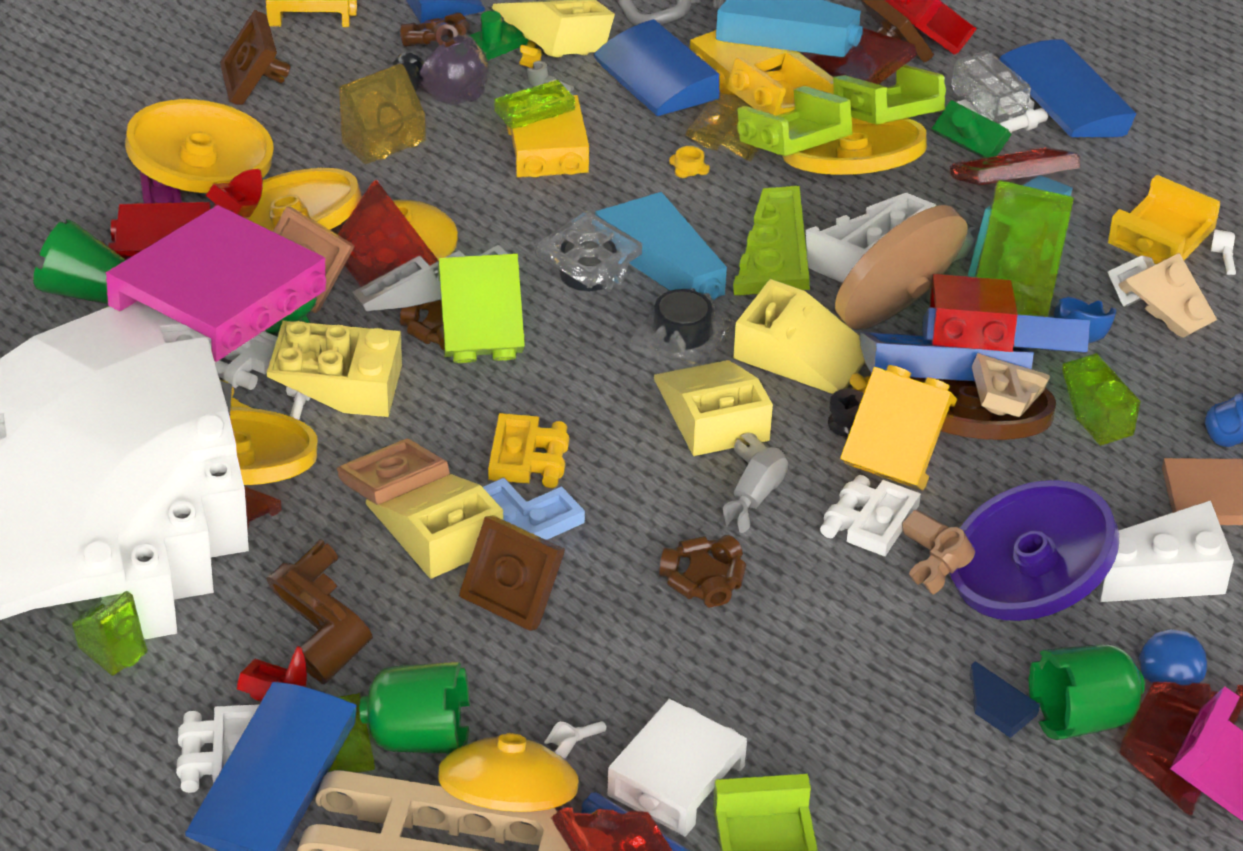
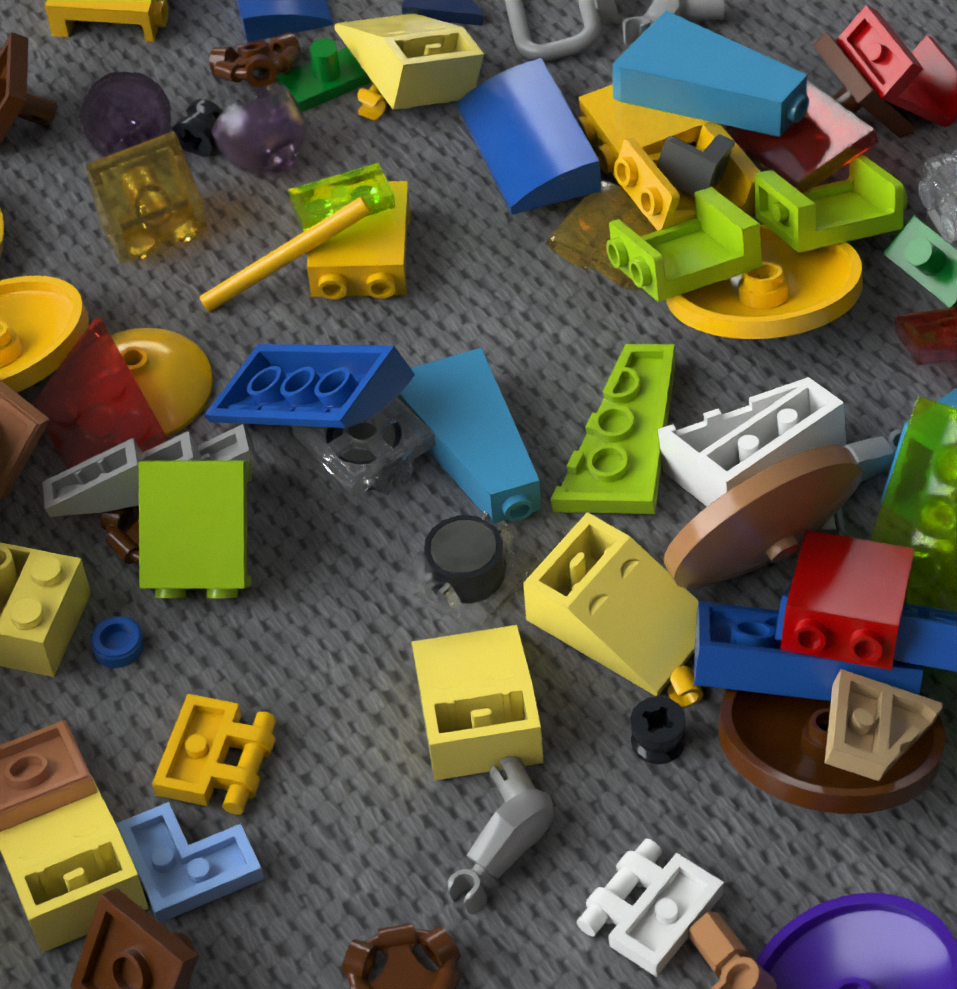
camera: 15 degrees right, 10 degrees up
light grey hand [527,61,574,94] -> none
yellow plate [669,146,710,178] -> none
yellow panel [840,365,957,491] -> none
none -> clear purple cylinder [78,71,171,165]
none -> blue tile [90,616,145,668]
none -> yellow bar [200,196,372,312]
none -> blue slope [204,344,415,428]
none -> dark grey panel [657,134,735,197]

